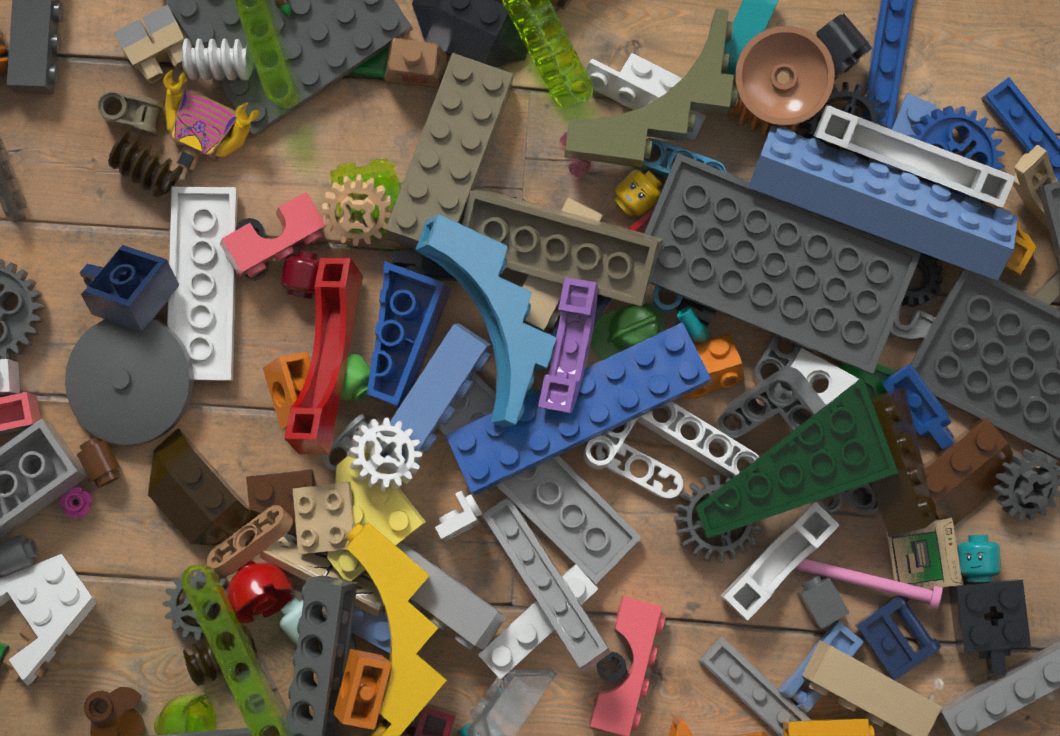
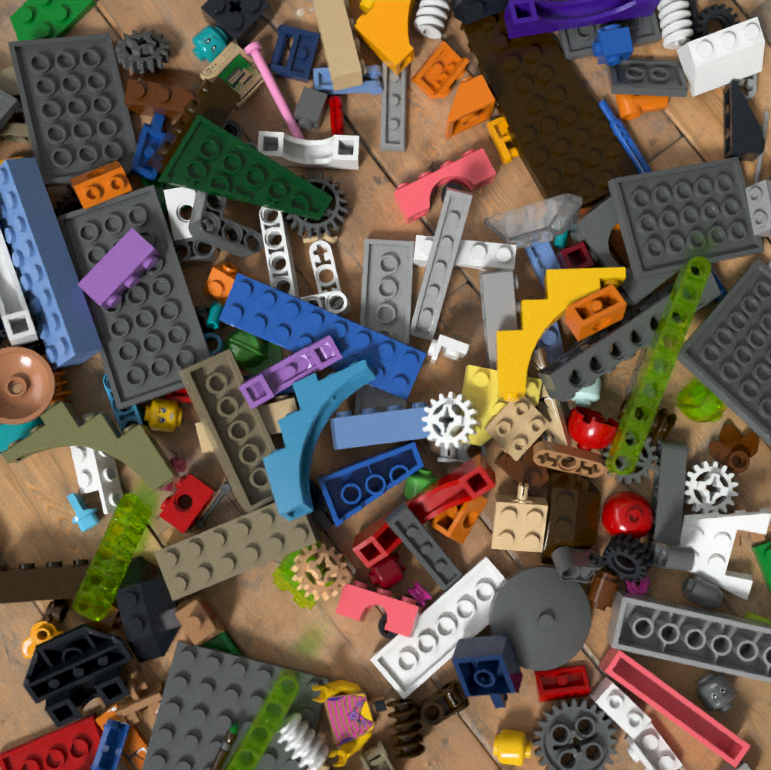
camera: 135 degrees left, 0 degrees up
none -> medium azure piece [67,493,100,532]
none -> orange brick [70,161,132,210]
none -> medium lavender brick [77,228,160,310]
none -> red brick [159,473,218,534]
none -> dark grey hinge [195,484,232,529]
none -> tan hand [303,226,338,245]
none -> red axle [329,96,345,136]
none -> dark grey tile [384,502,464,592]
none -> dark pink bush [407,581,432,607]
none -> dark brown piece [419,679,470,726]
none -> tan plate [491,482,548,553]
none -> yellow head [493,729,532,766]
none -> medium blue plate [523,235,562,291]
none -> red slope [534,665,591,702]
none -> dark grey piece [551,546,604,584]
none -> red cylinder [601,491,654,539]
none -> black tyre [602,533,654,582]
none -> dark grey beam [647,439,695,571]
none -> white gear [684,461,738,514]

